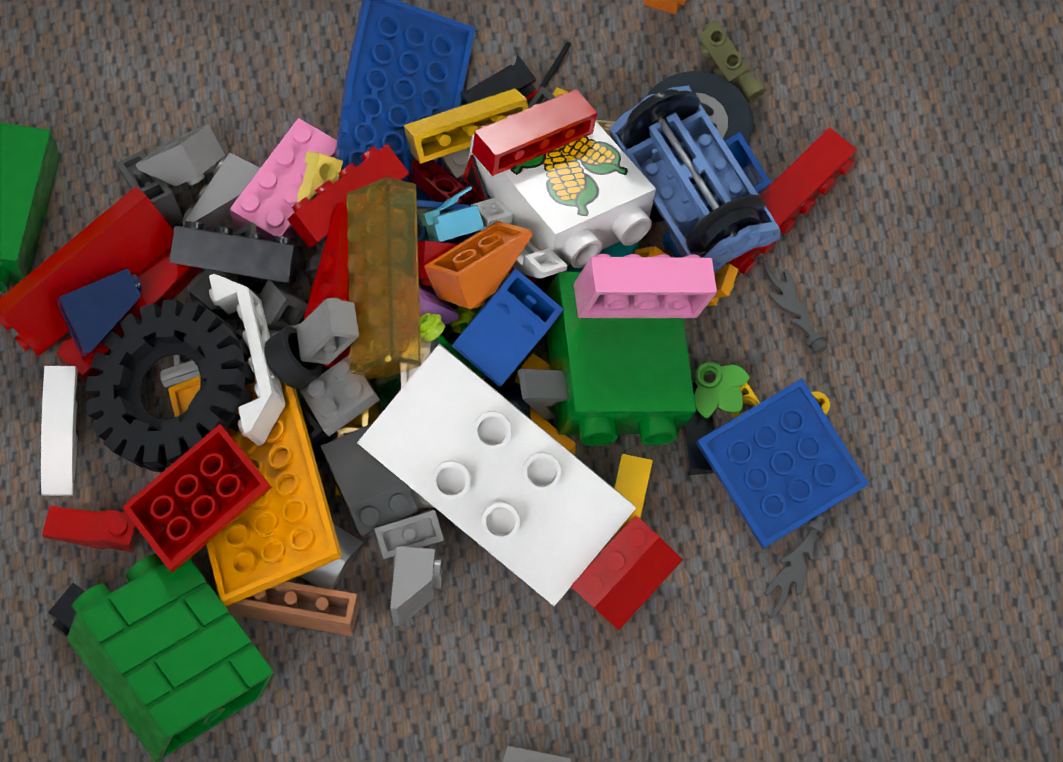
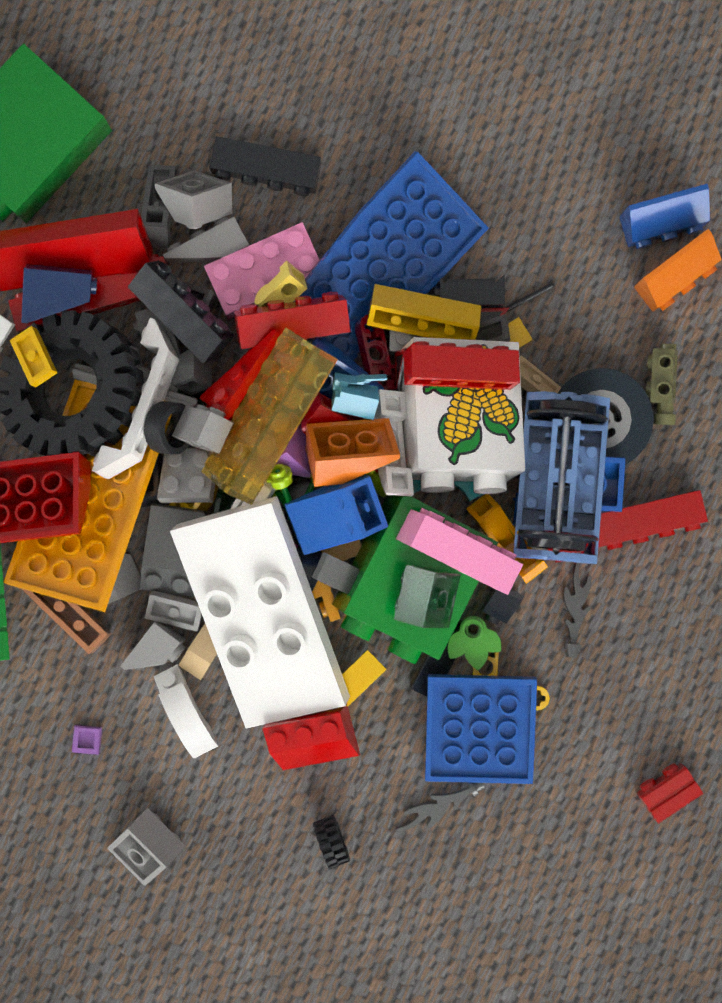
camera: 30 degrees right, 20 degrees up
none -> yellow plate [10,326,57,388]
none -> medium lavender tile [72,725,102,755]
none -> white arch [153,664,218,758]
none -> tan slope [178,624,217,680]
none -> black brick [209,136,322,196]
none -> black tyre [313,815,350,869]
none -> clear green slope [394,565,461,628]
none -> black slope [481,588,524,625]
none -> red brick [637,763,703,824]

